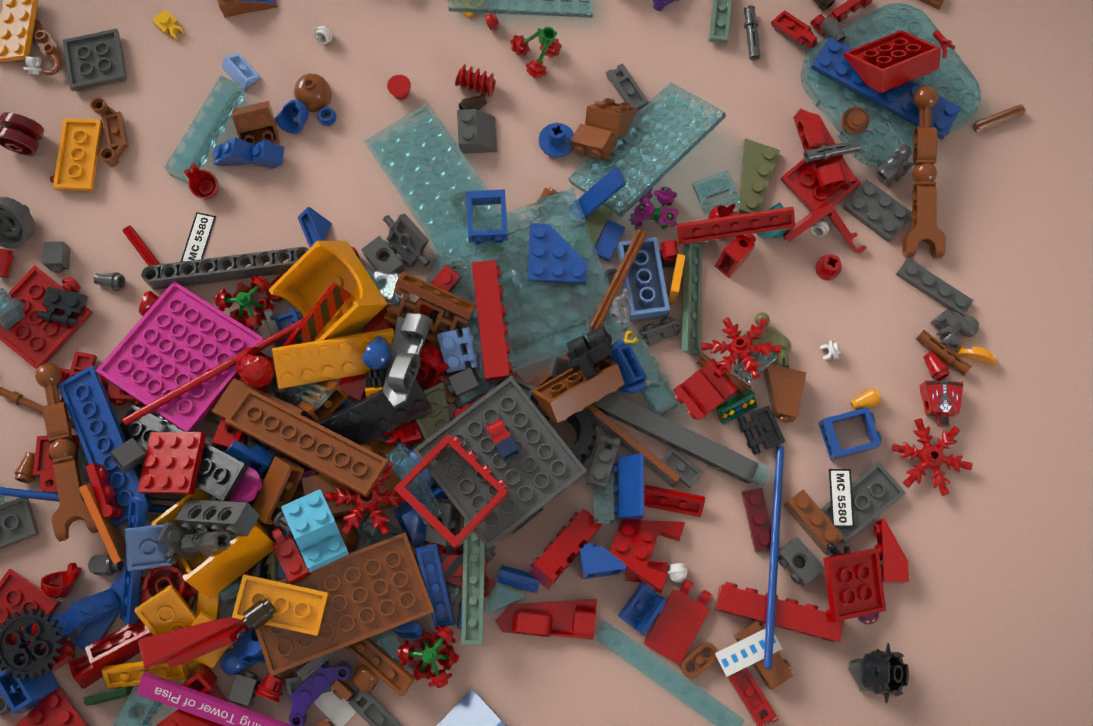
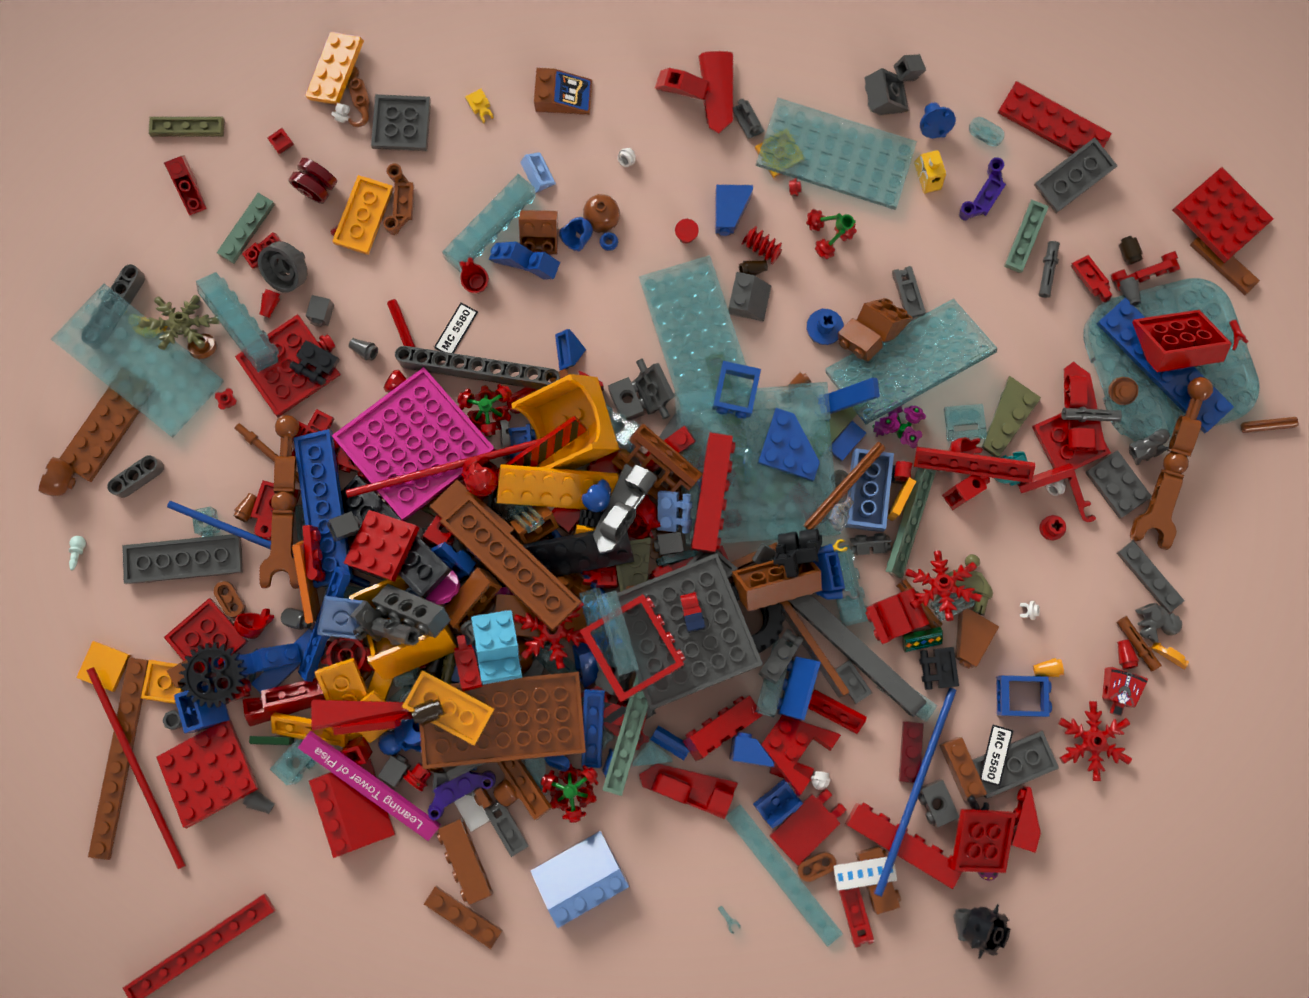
camera: 15 degrees right, 5 degrees up
none -> dark orange plate [214,581,245,618]
none -> clear light blue plate [596,590,639,676]
none -> blue slope [715,185,753,236]

